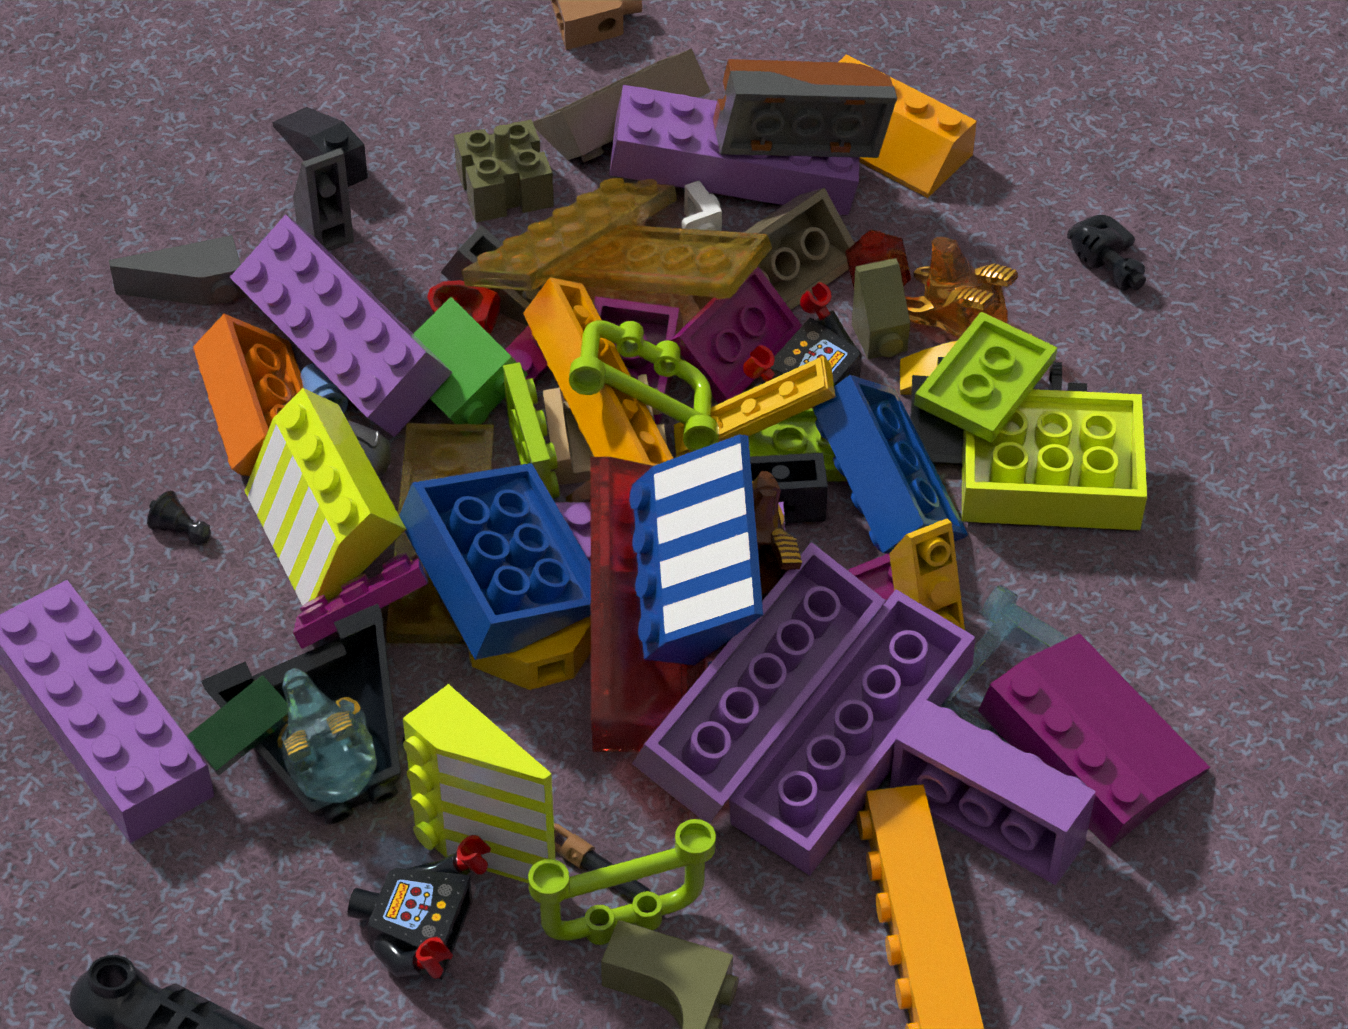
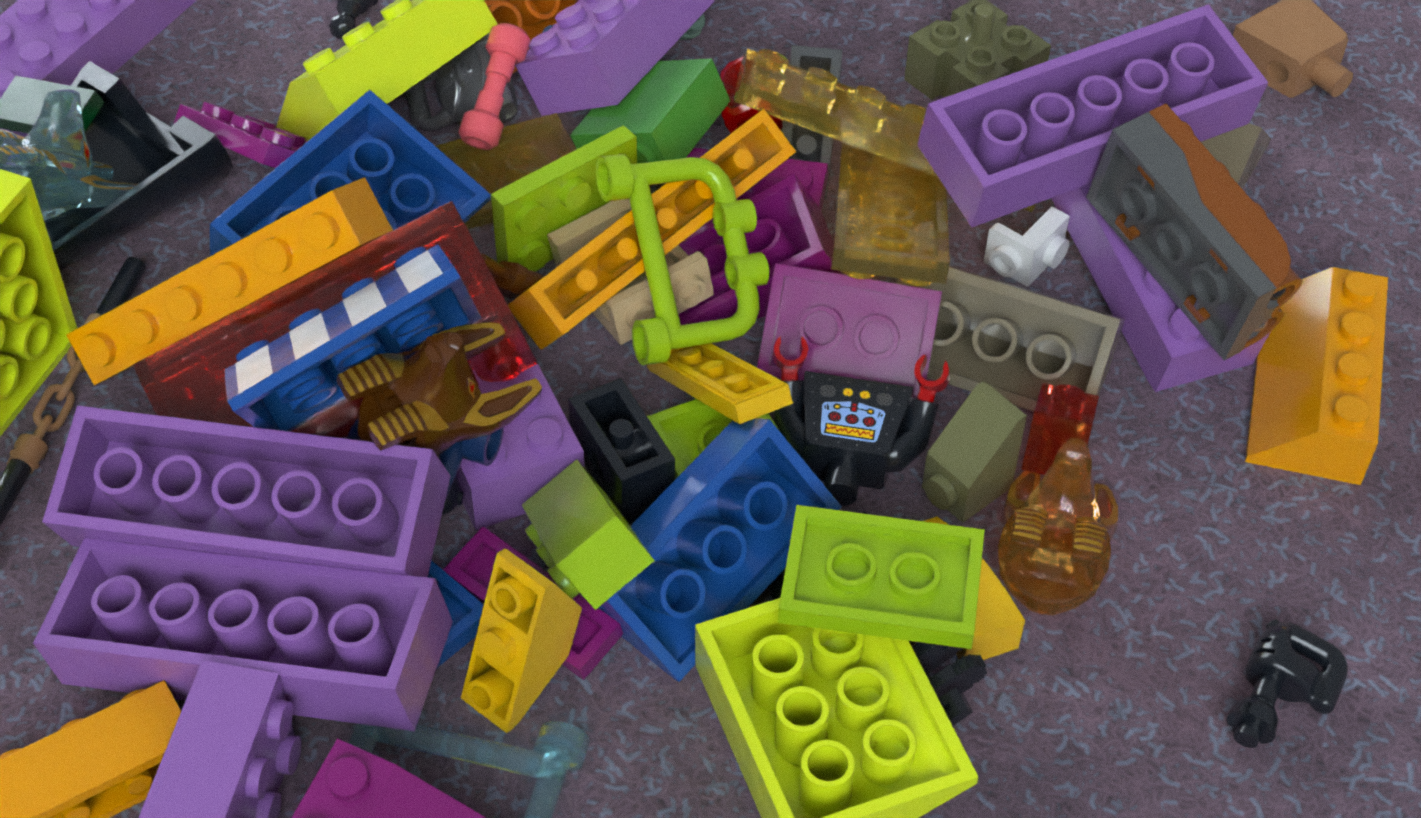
camera: 65 degrees right, 0 degrees up
none -> light orange brick [66,177,393,385]
none -> coral piece [458,23,531,150]
none -> lime brick [522,459,655,610]
none -> medium lavender brick [917,4,1268,228]

